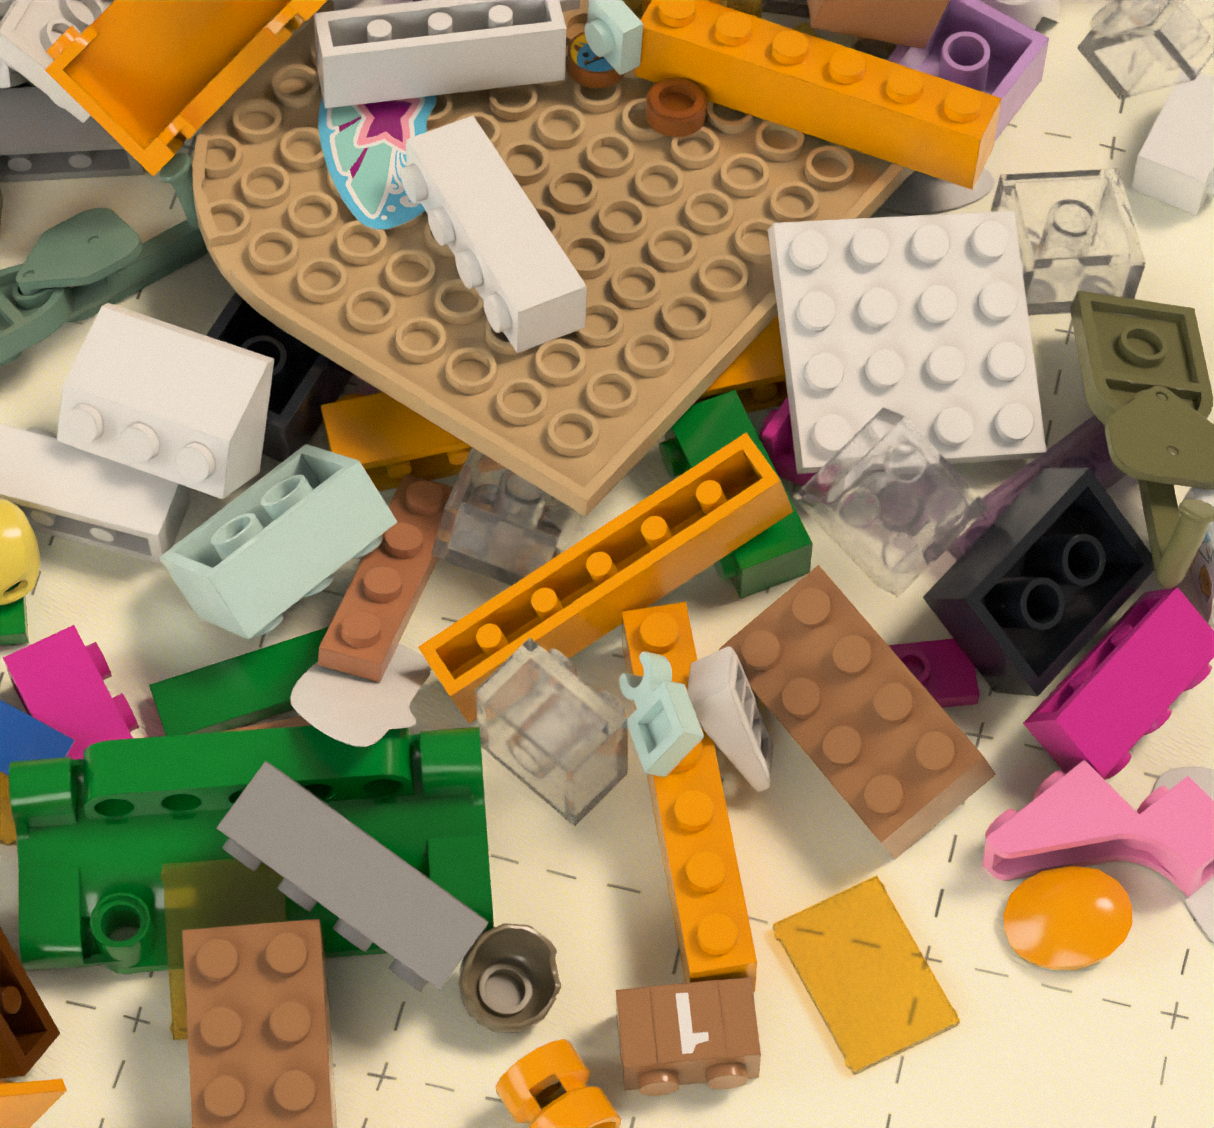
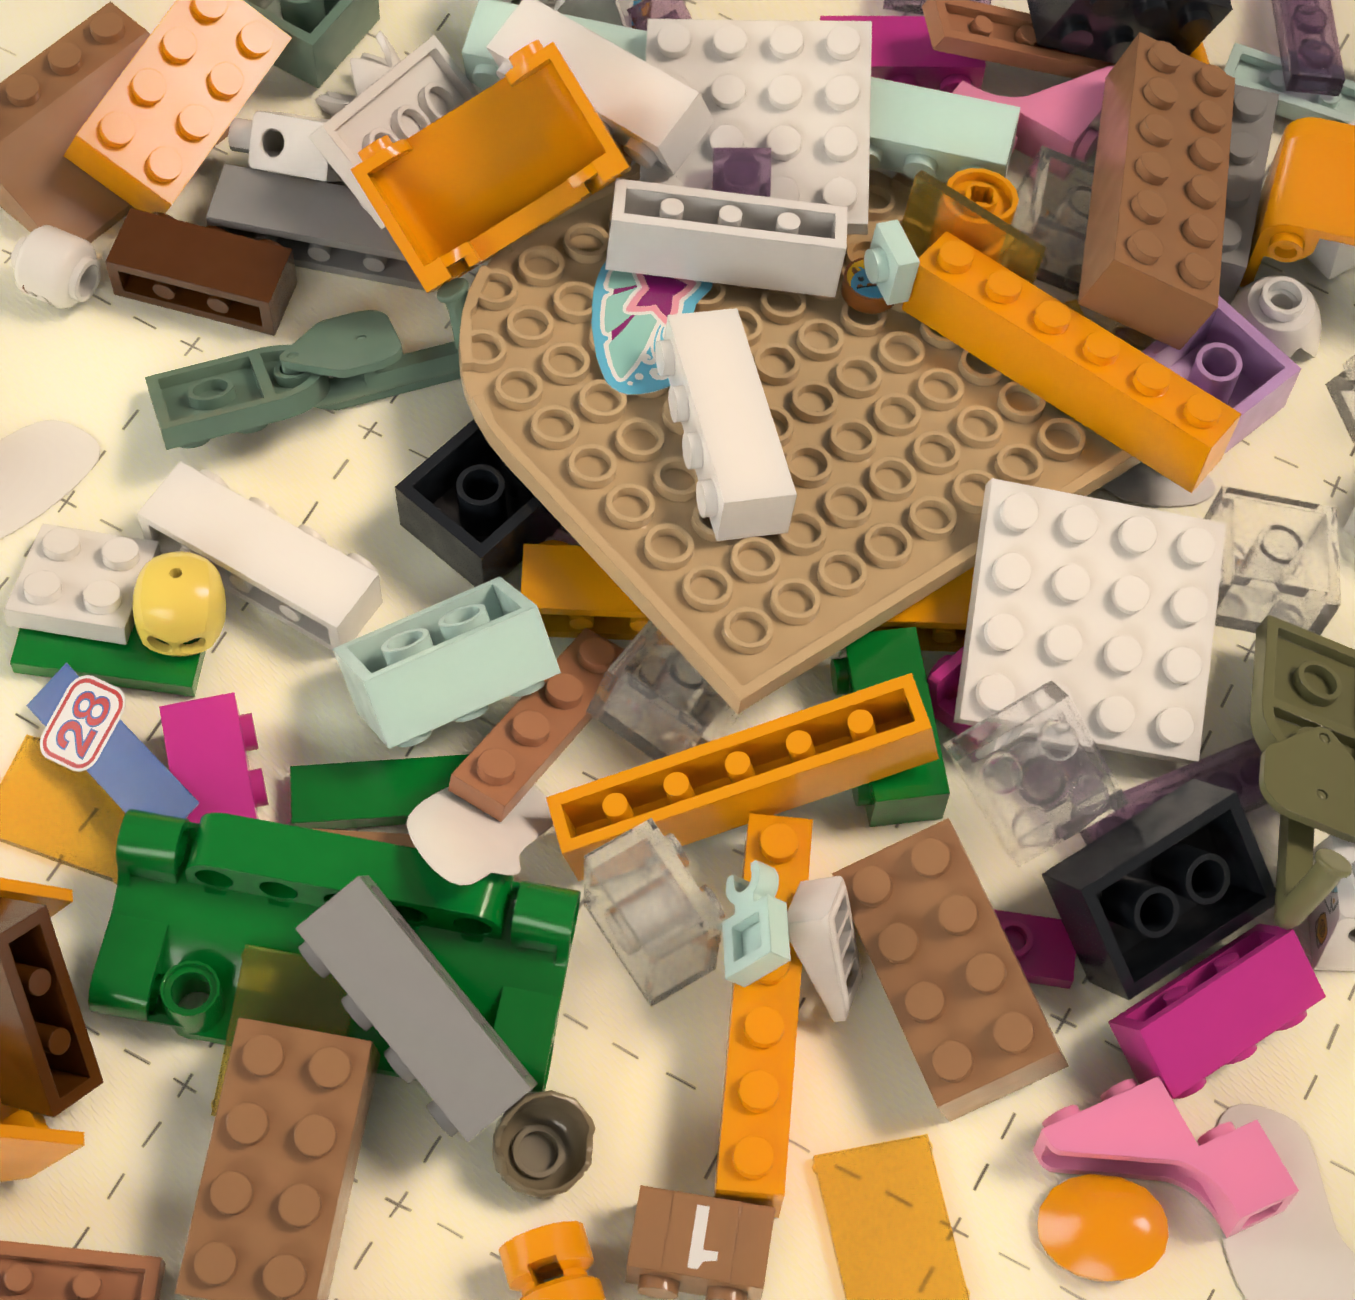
camera: 10 degrees right, 0 degrees up
white slope [57,303,274,499] -> none
dark orange tile [646,78,707,137] -> none

